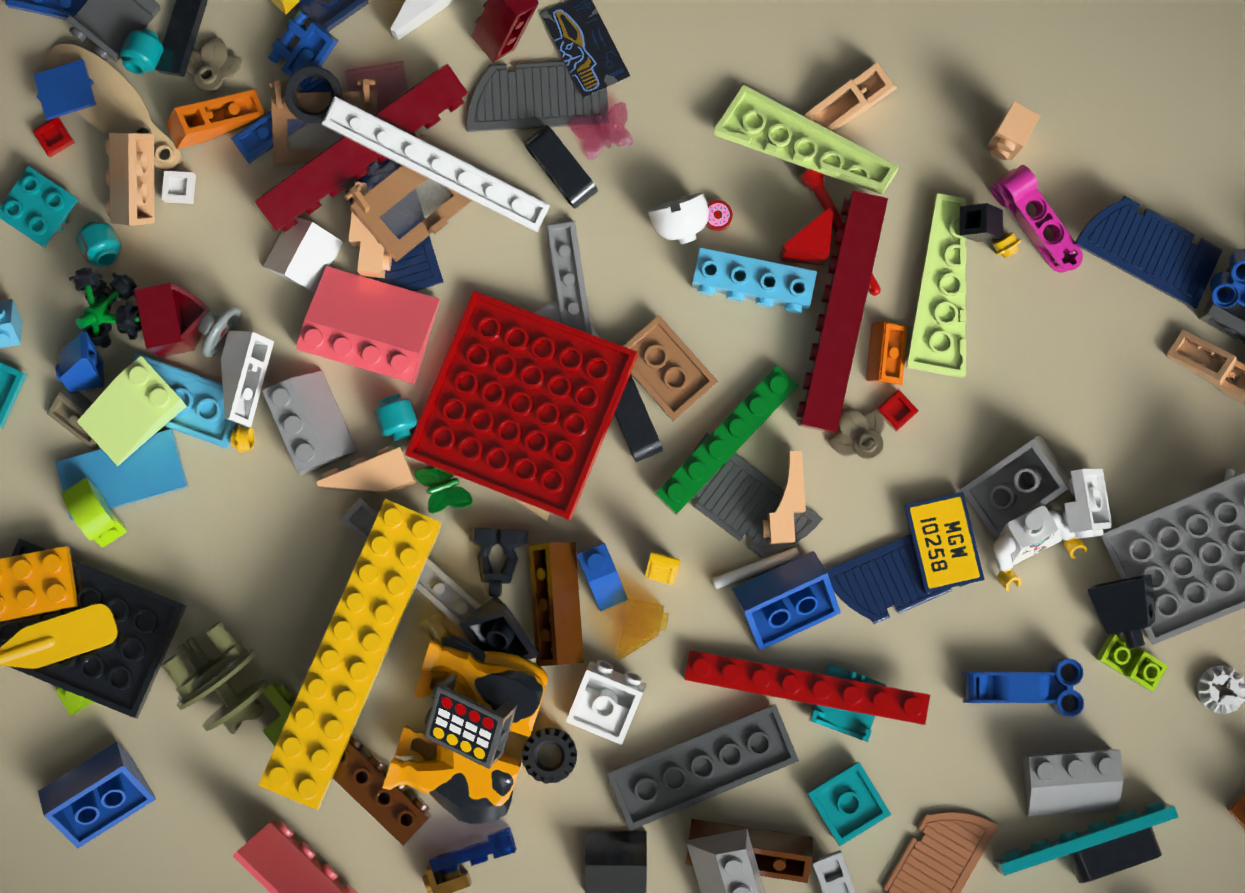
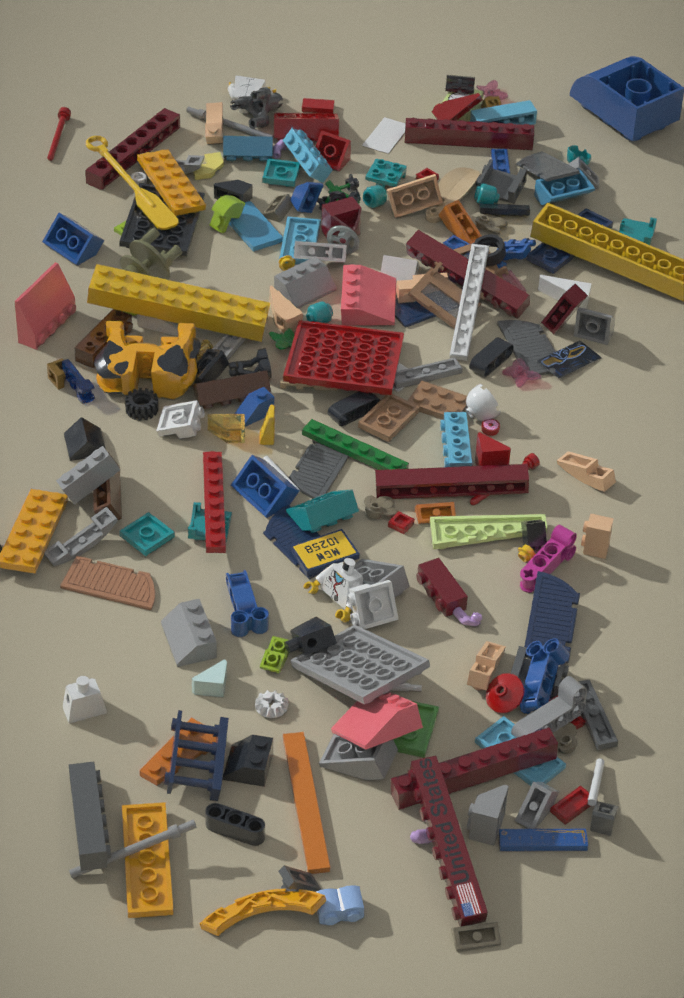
camera: 75 degrees right, 40 degrees down
blue piece [34,59,97,120] -> none
yellowish green slope [77,356,186,466] -> none
white plate [161,171,196,204] -> none
panel [424,673,517,769] -> none
dark grey plate [607,704,799,831] -> none
yellowish green wing [714,85,898,195] -> none
light nougat slope [762,450,806,545] -> none
teal plate [995,801,1179,876] -> none
black beam [1069,827,1162,883] -> none
none -> light aqua slope [192,659,227,697]
none -> black slope [214,180,253,203]
none -> teal slope [286,489,359,533]
none -> medium nougat plate [408,381,468,420]
none -> dark red brick [416,557,468,617]
none -> lavender arm [453,607,482,627]

